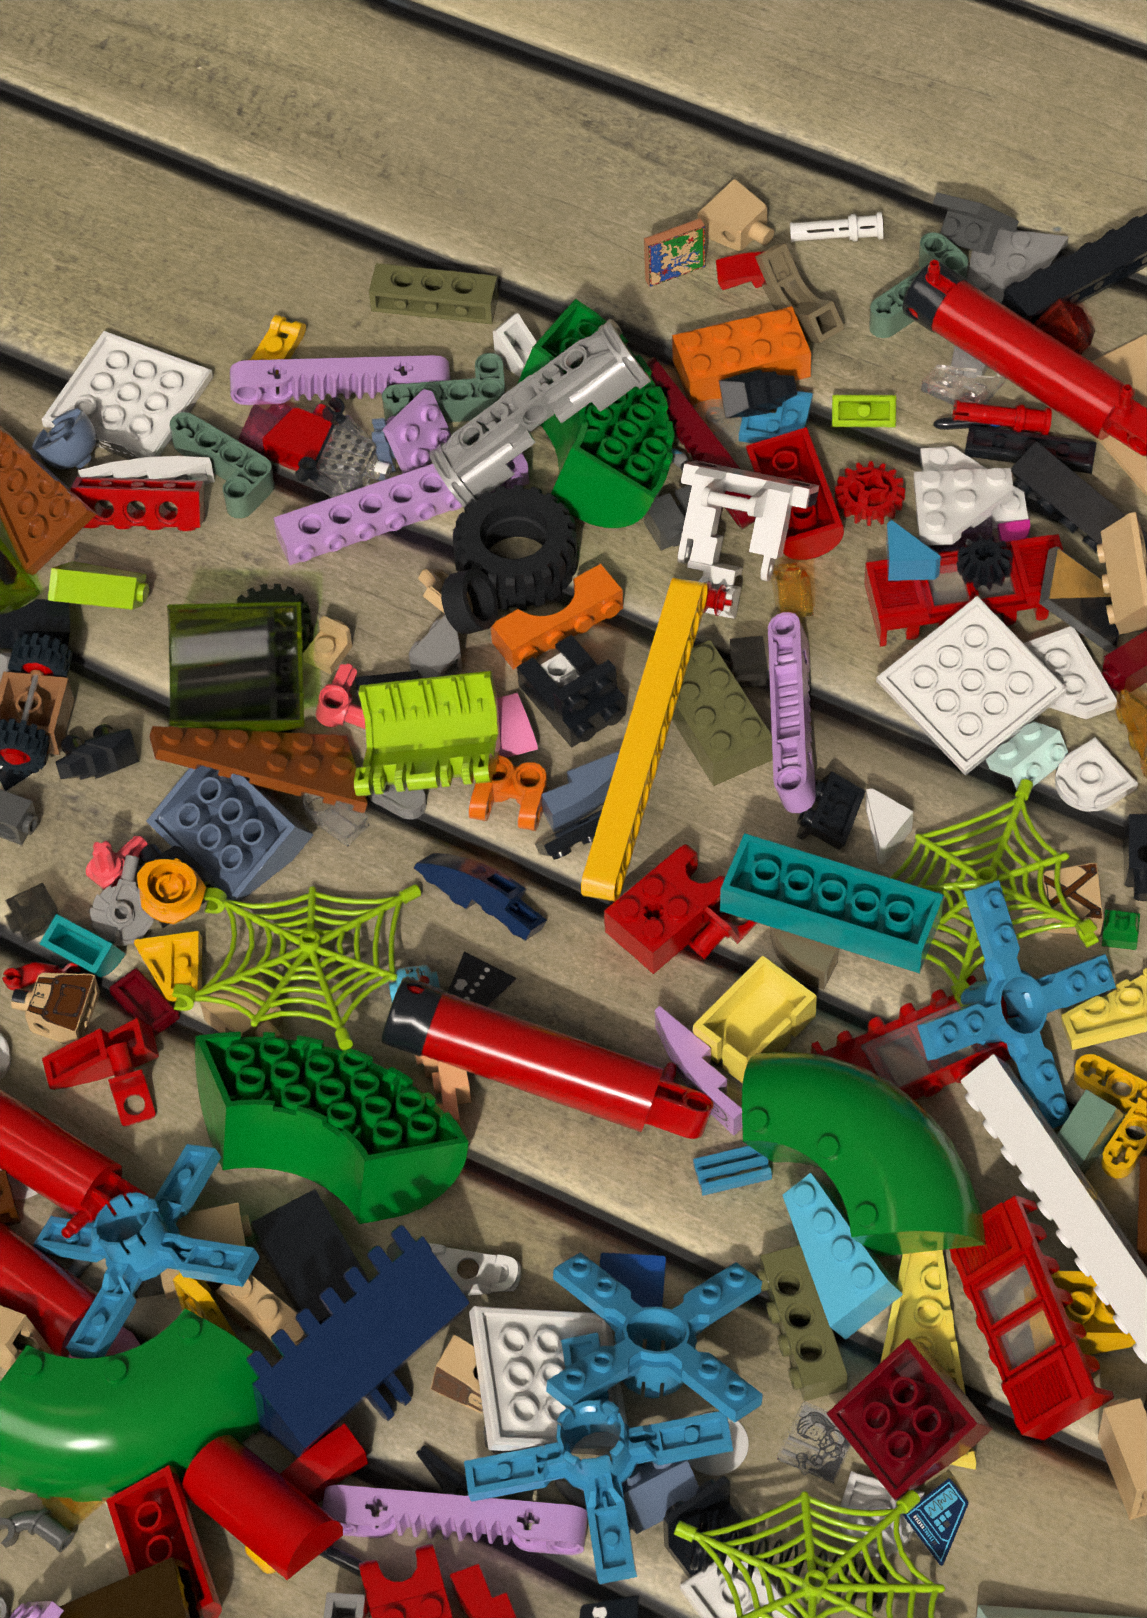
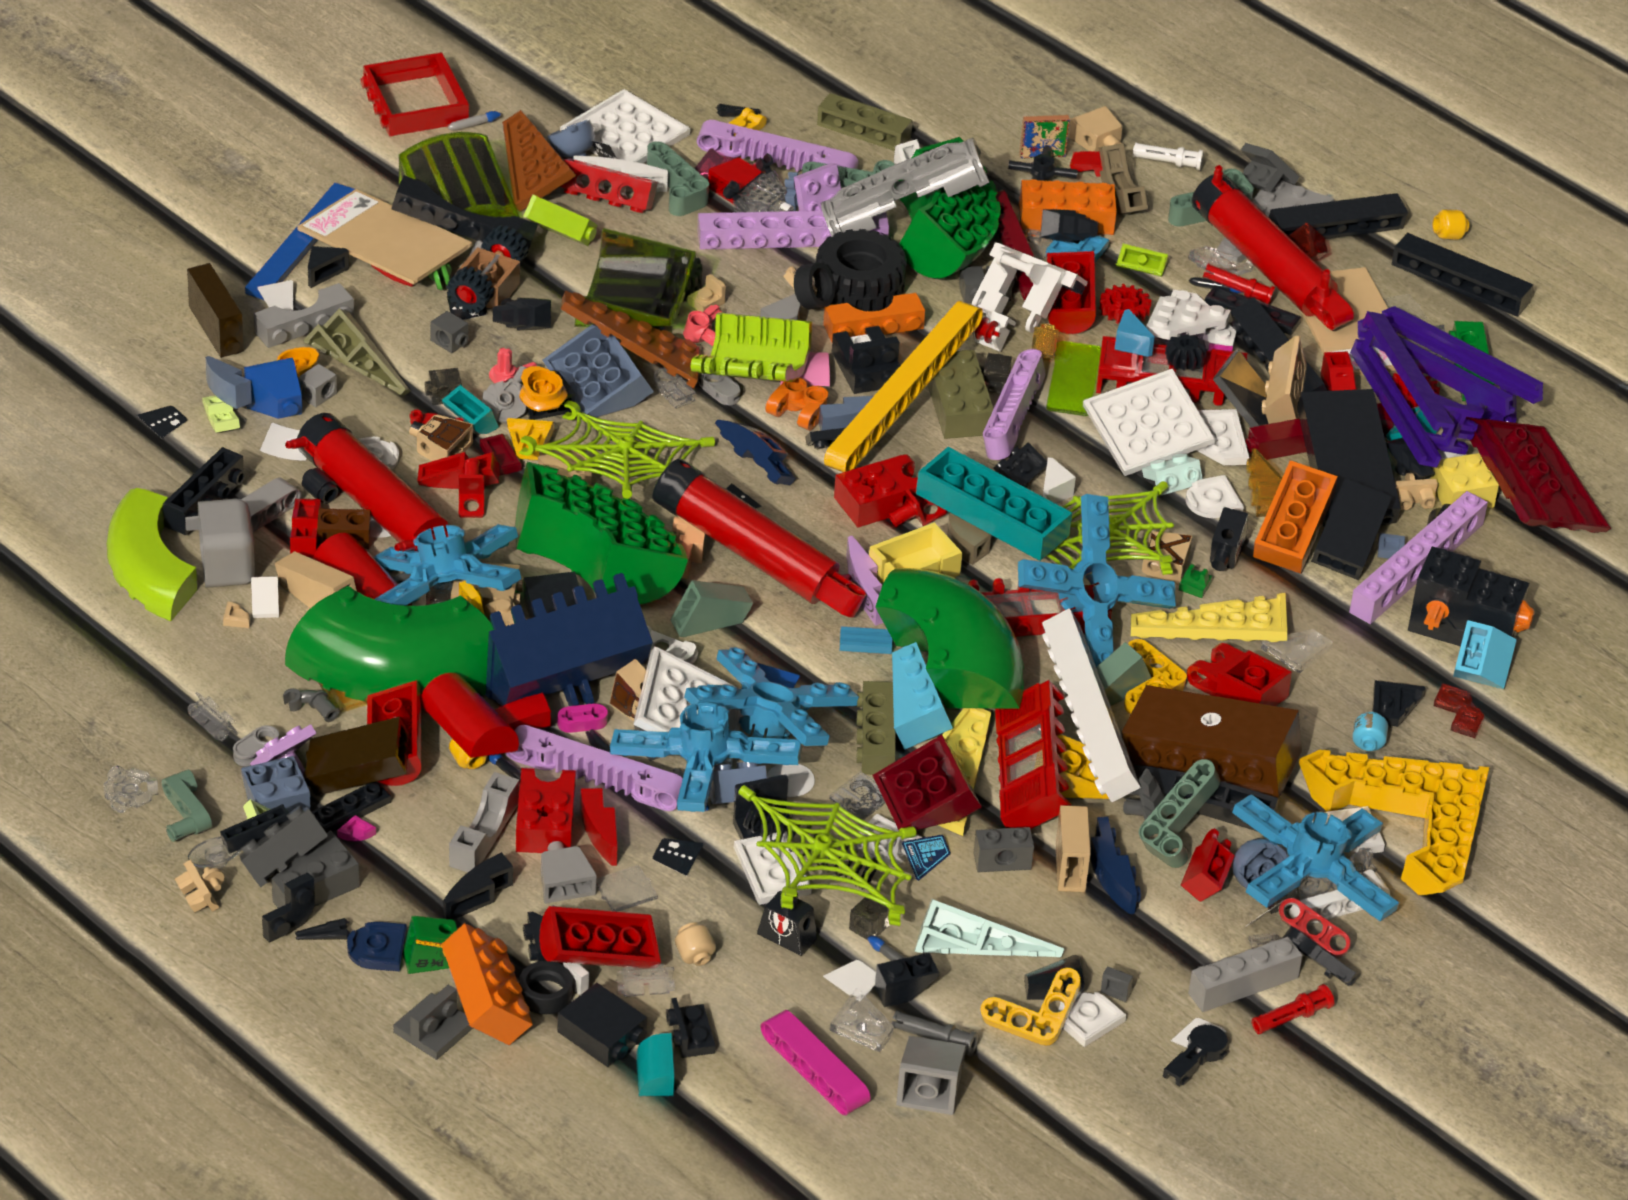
camera: 10 degrees right, 15 degrees down
none -> dark pink beam [557,704,608,733]
none -> sand green slope [670,580,753,637]
none -> black piece [716,104,761,117]
none -> dark grey brick [973,827,1034,873]
none -> black bar [1008,145,1078,181]
none -> clear neon green piece [1046,341,1101,416]

